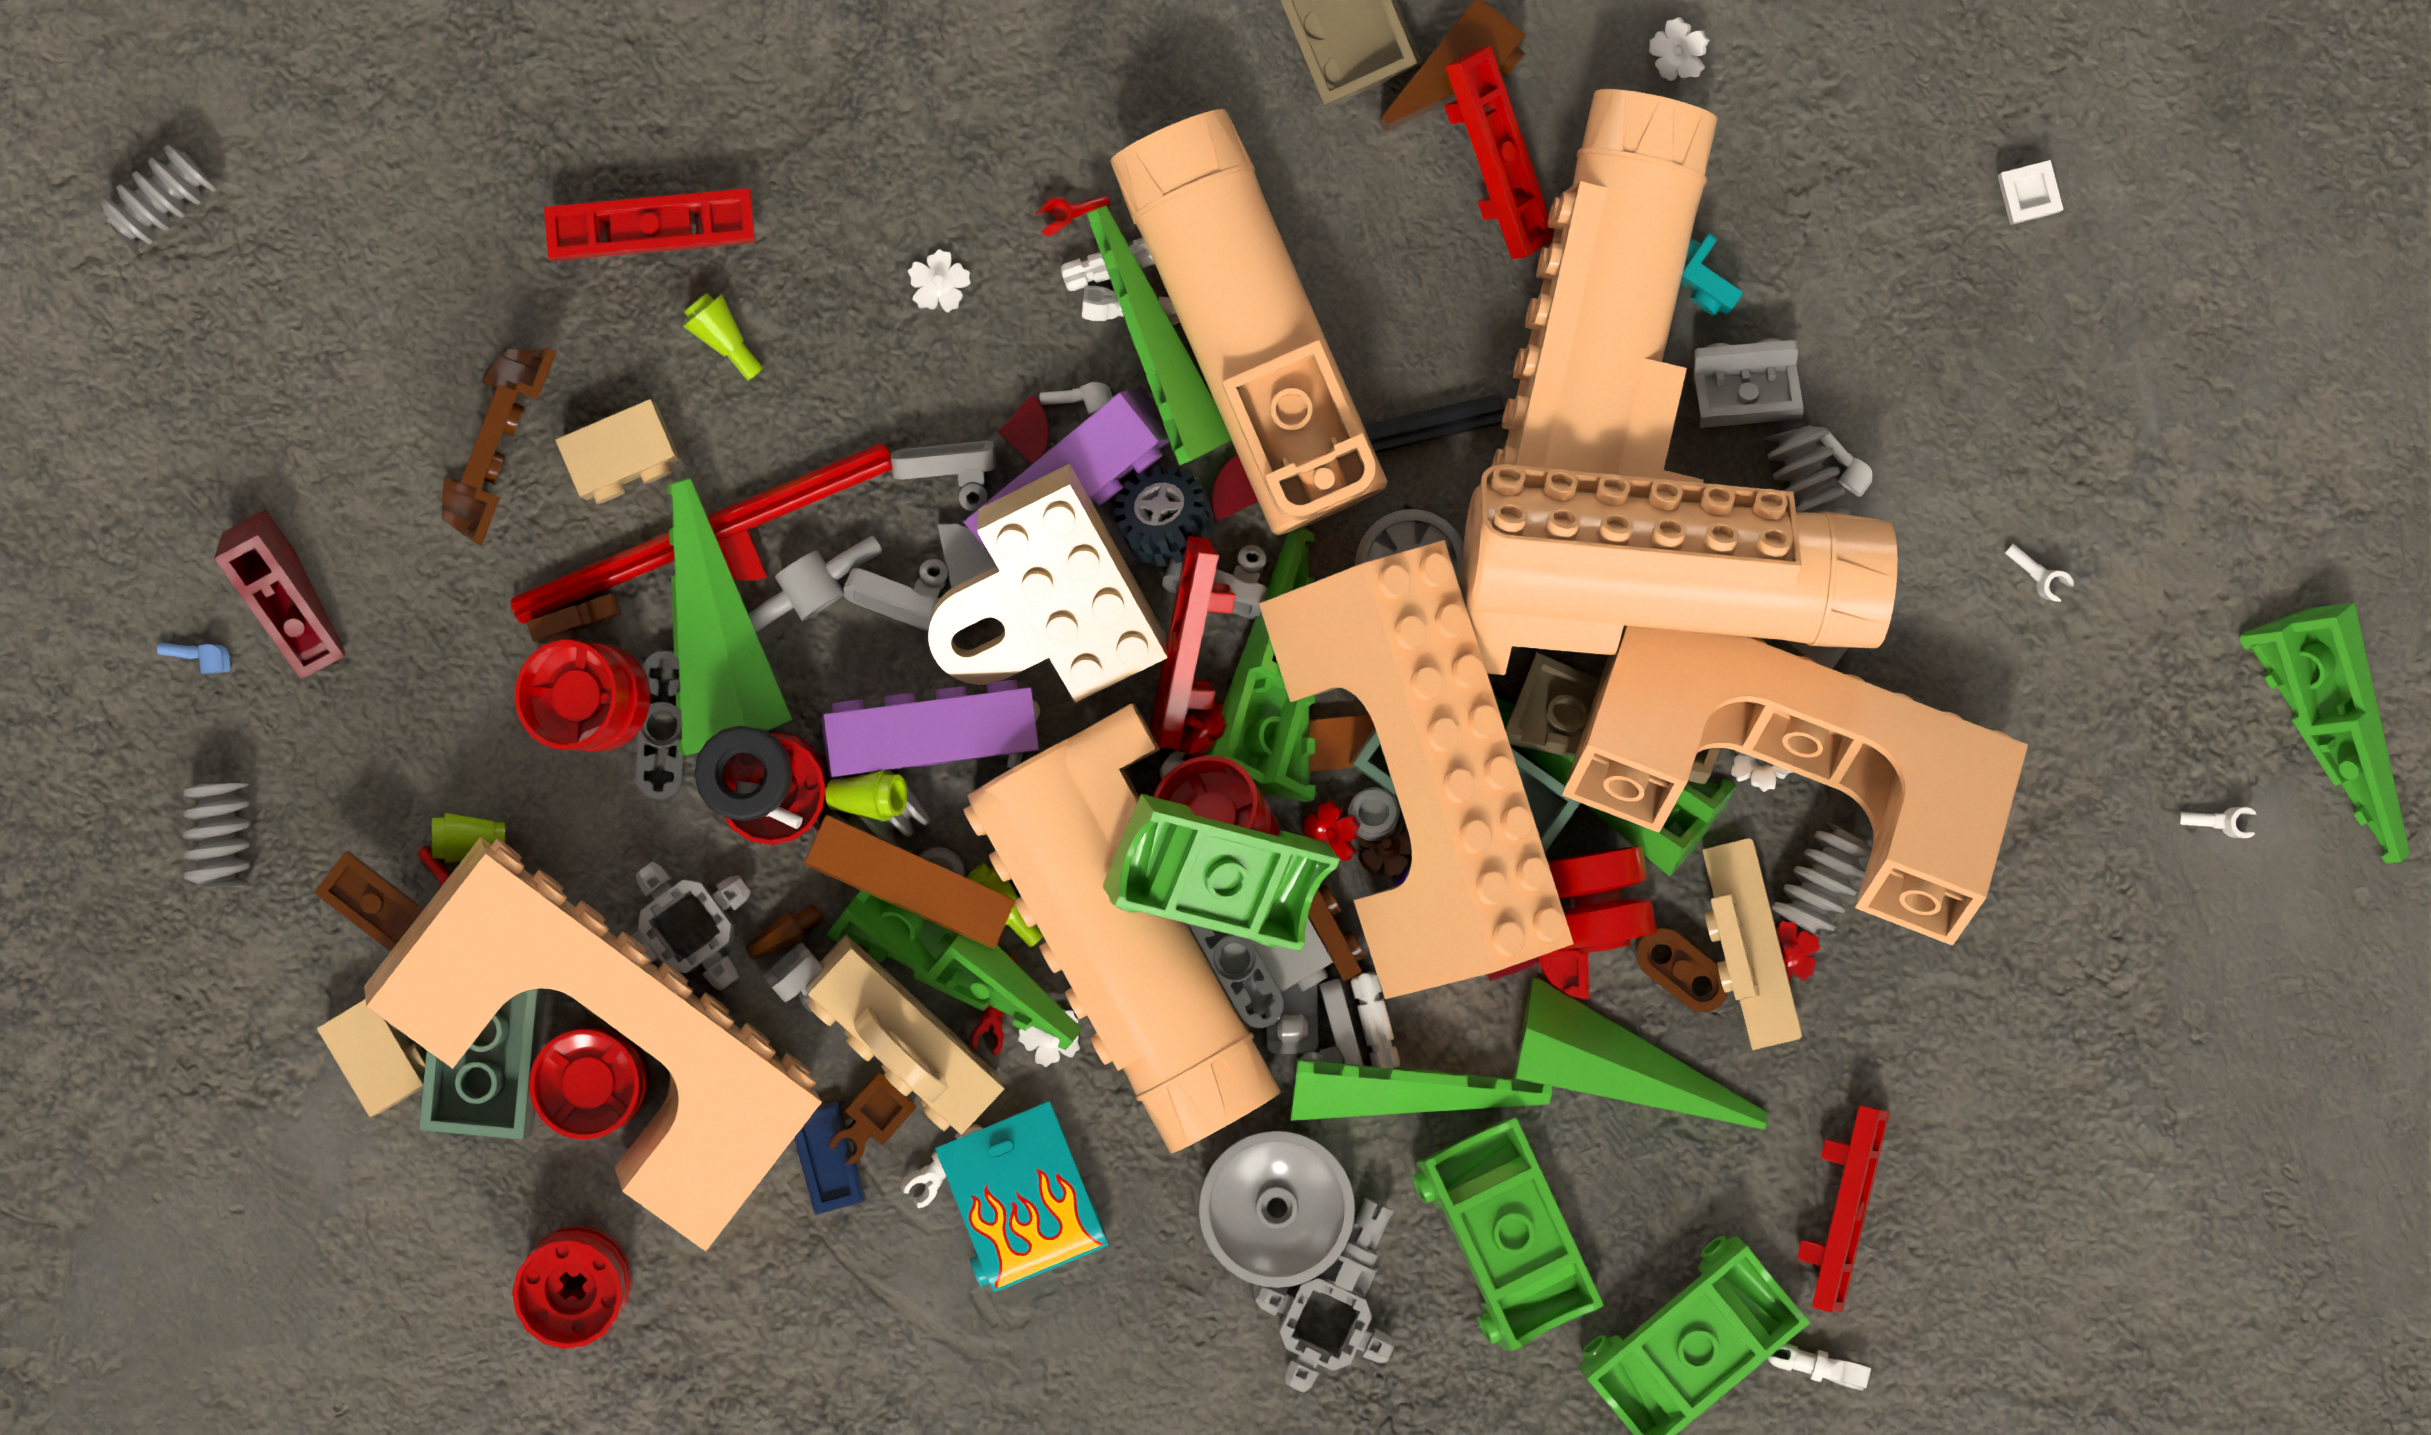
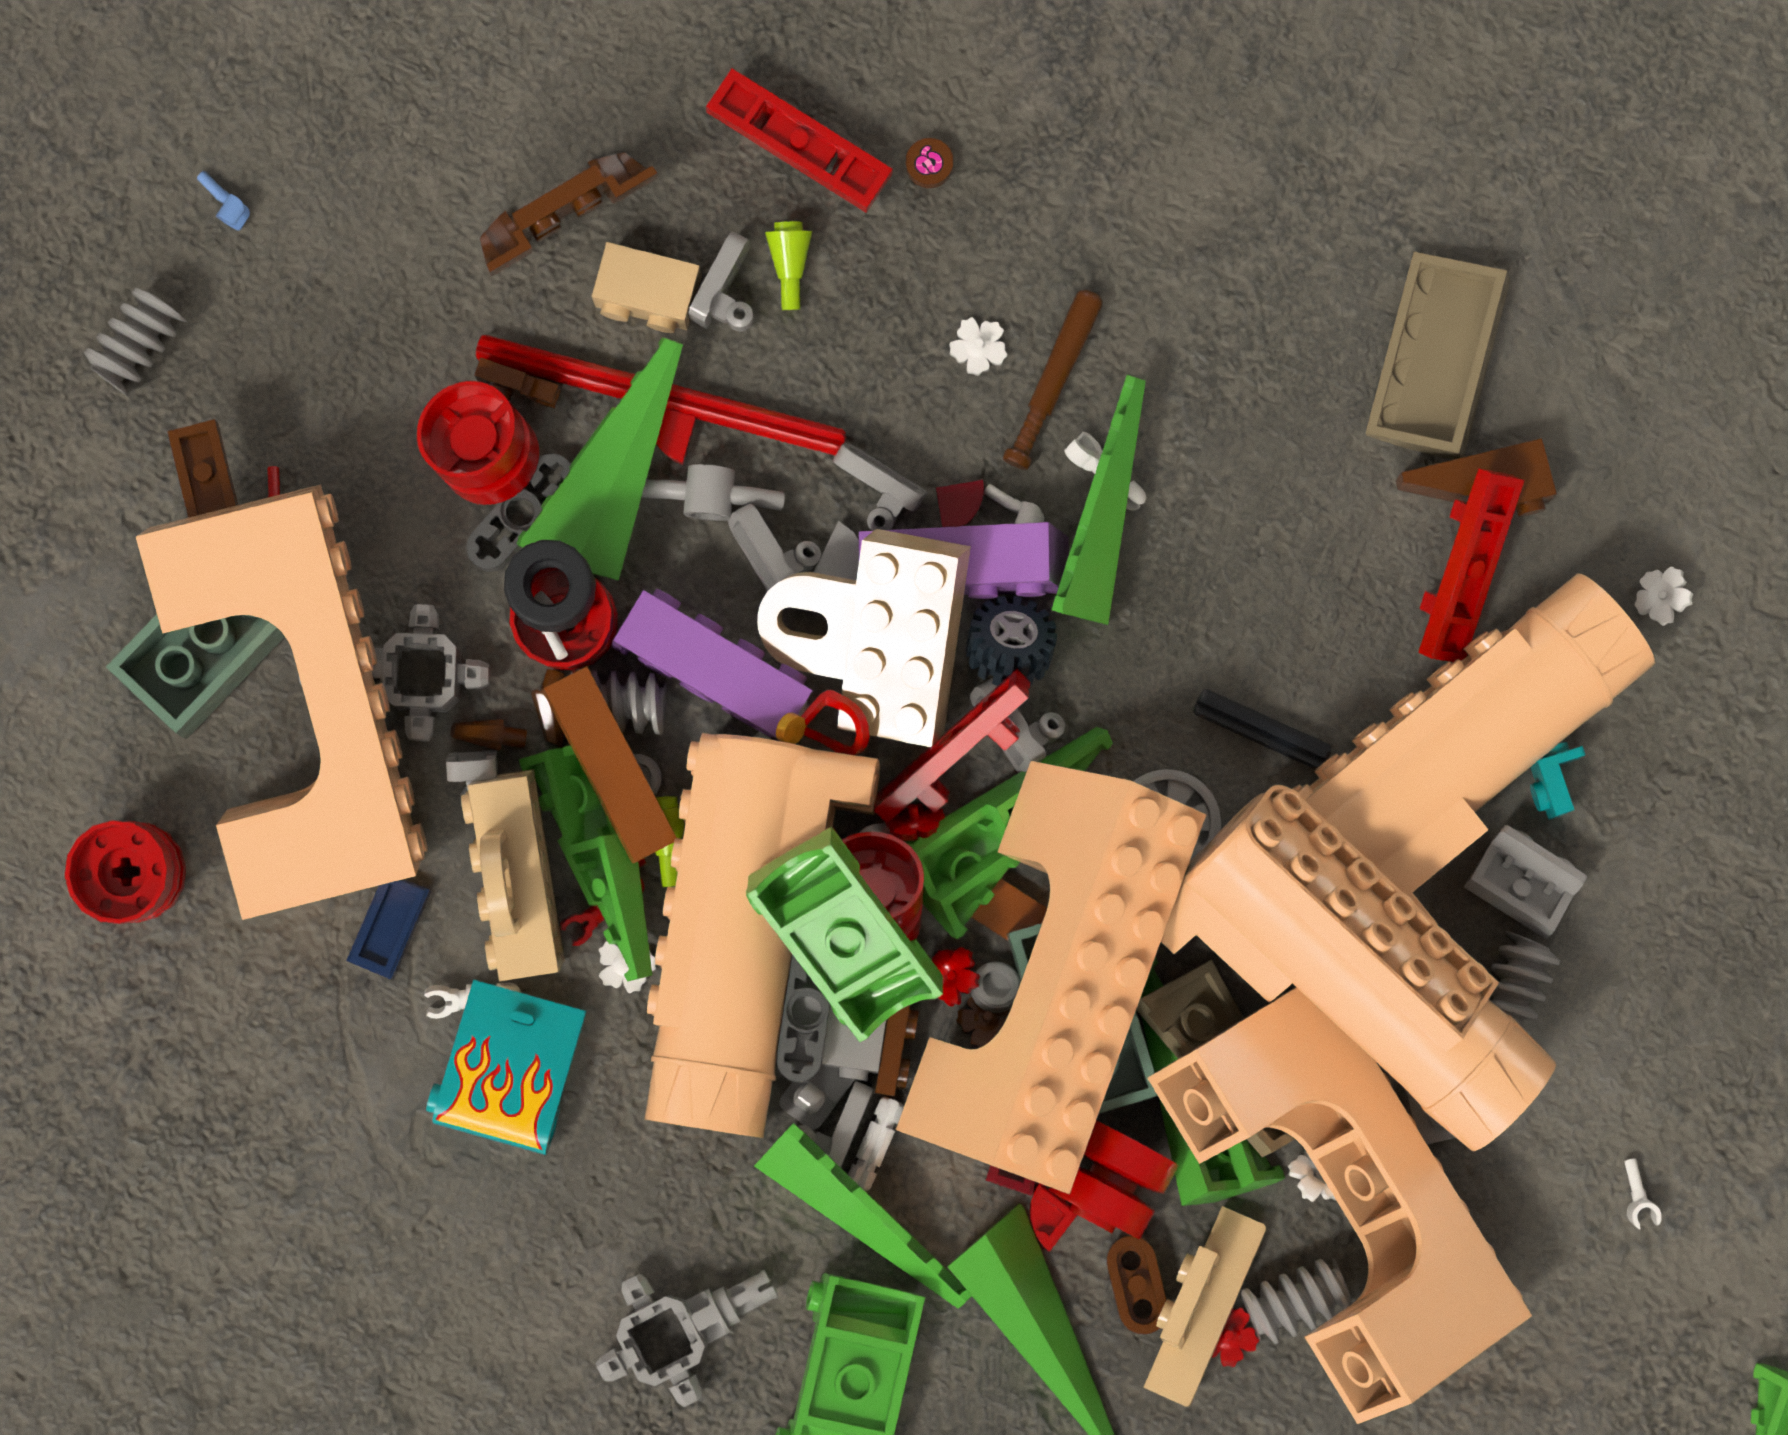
camera: 40 degrees right, 5 degrees down
dark red slope [214,509,345,679] -> none
tan brick [317,999,426,1117] -> none
lime cone [432,812,505,864] -> none
red wheel [529,1026,650,1140] -> none
lime cone [826,769,907,821] -> none
reddish brown plate [827,1072,917,1164] -> none
red hand [1035,195,1110,236] -> none
white axle [1061,238,1155,291] -> none
light nougat piece [1110,109,1388,535] -> none
light grey dish [1199,1131,1355,1288] -> none
dark red tile [1212,455,1259,522] -> none
white hand [1820,430,1872,497] -> none
none -> reddish brown bar [531,669,565,748]
none -> light grey piece [688,231,753,332]
none -> red piece [776,690,870,755]
none -> reddish brown tile [906,138,953,188]
none -> reddish brown piece [1003,290,1103,470]

